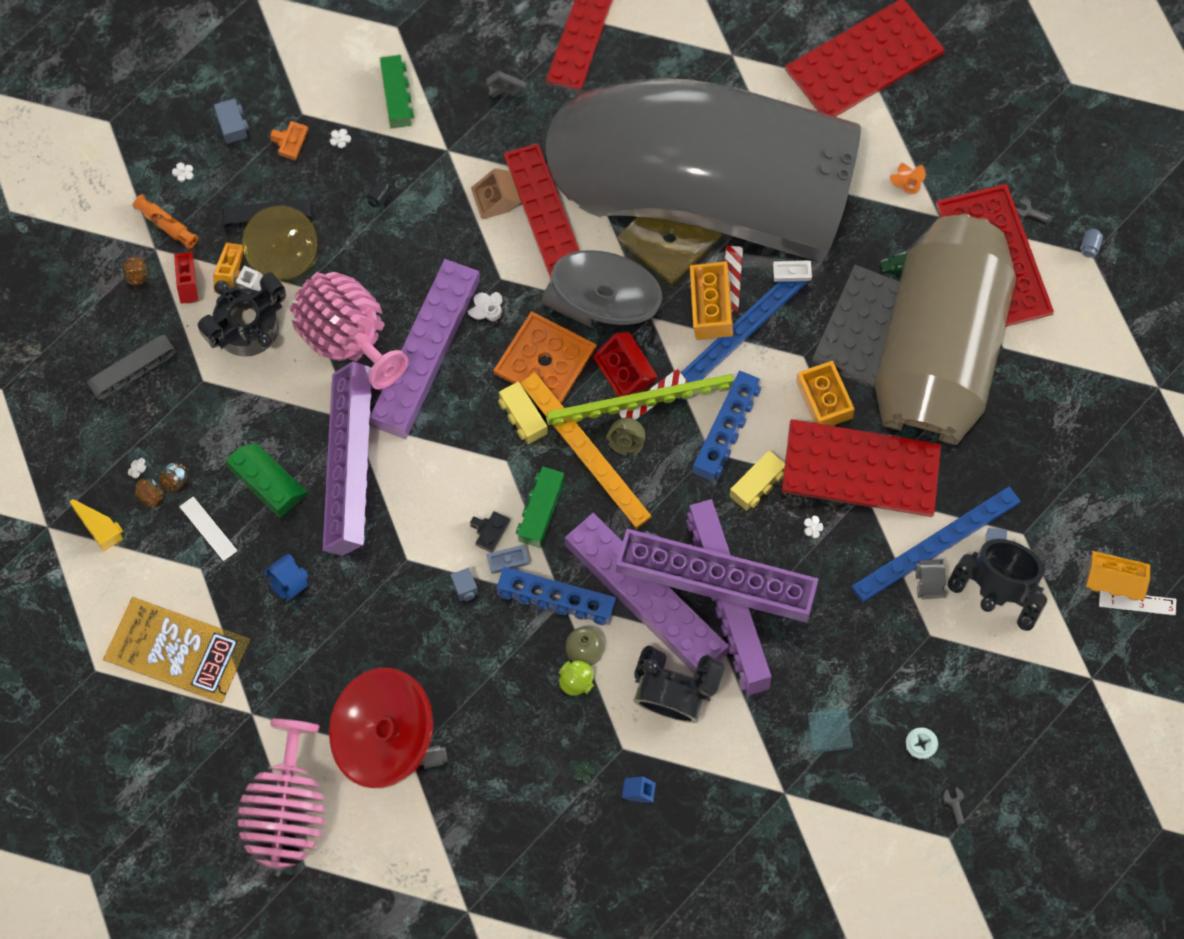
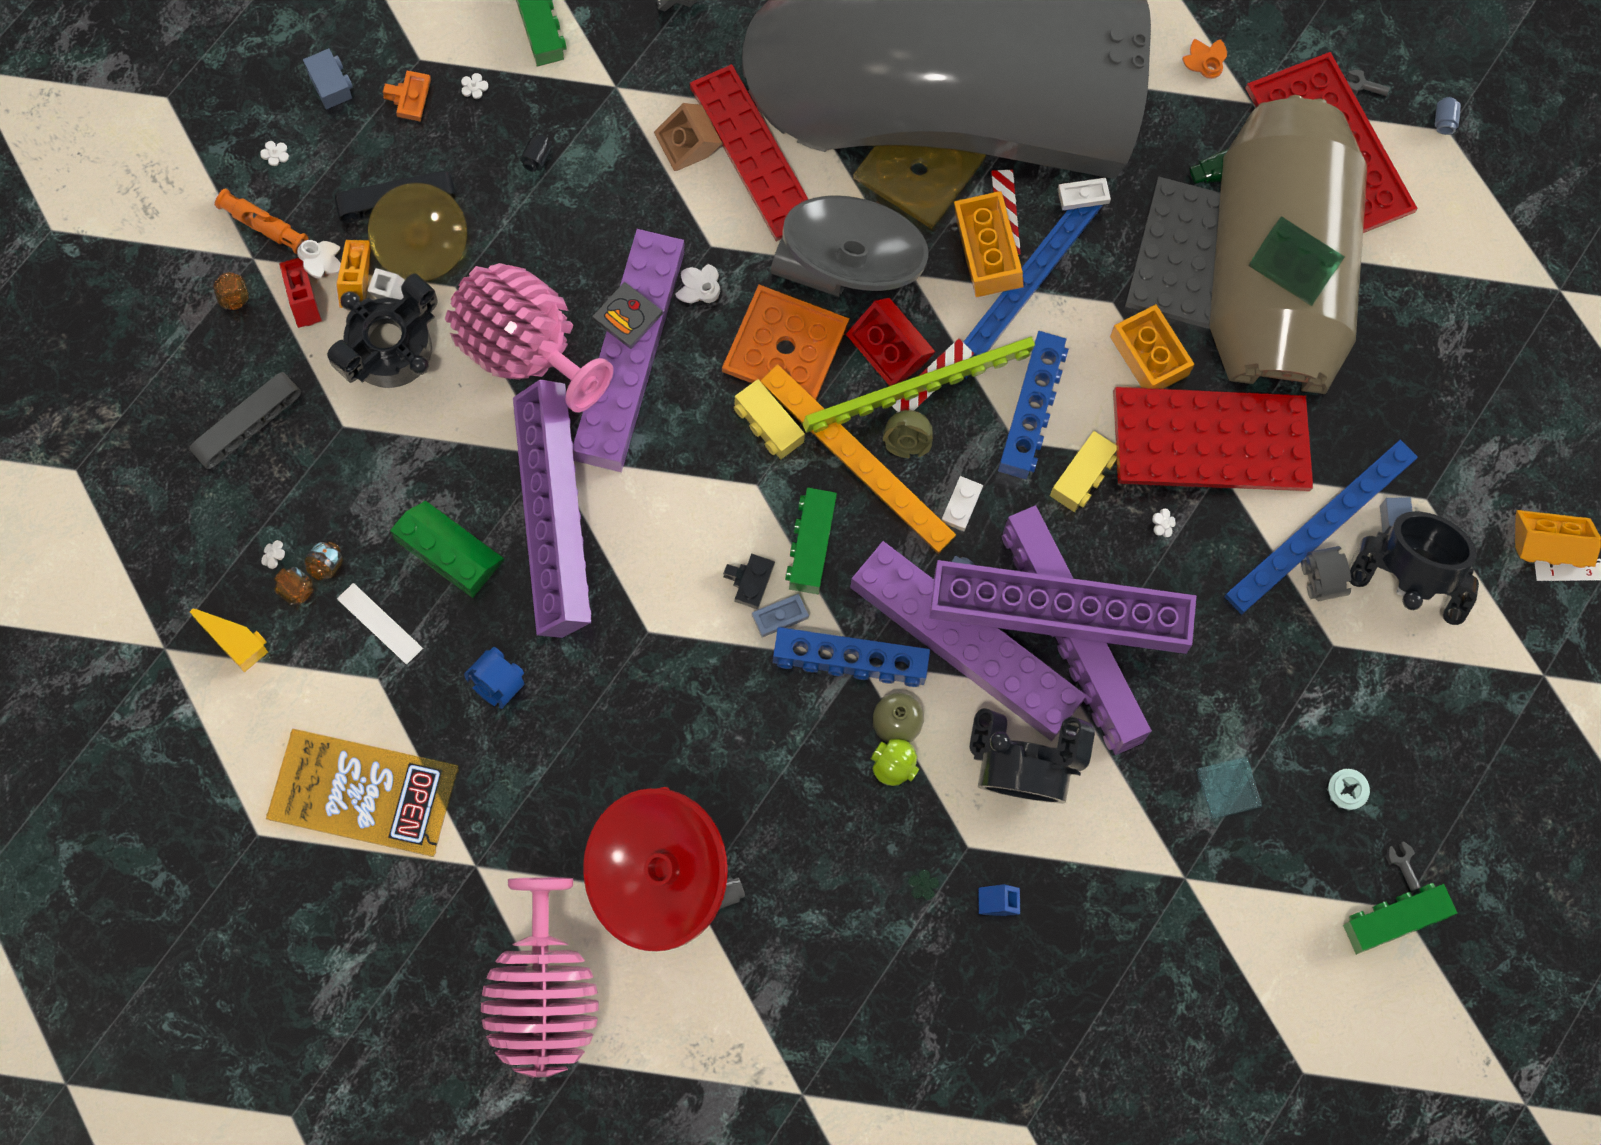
camera: 15 degrees left, 5 degrees up
sand blue brick [451,567,478,601] -> none
none -> white plate [297,240,341,278]
none -> dark grey tile [592,282,663,349]
none -> white plate [941,476,983,532]
none -> clear green slope [1249,216,1345,306]
none -> green brick [1343,883,1457,955]

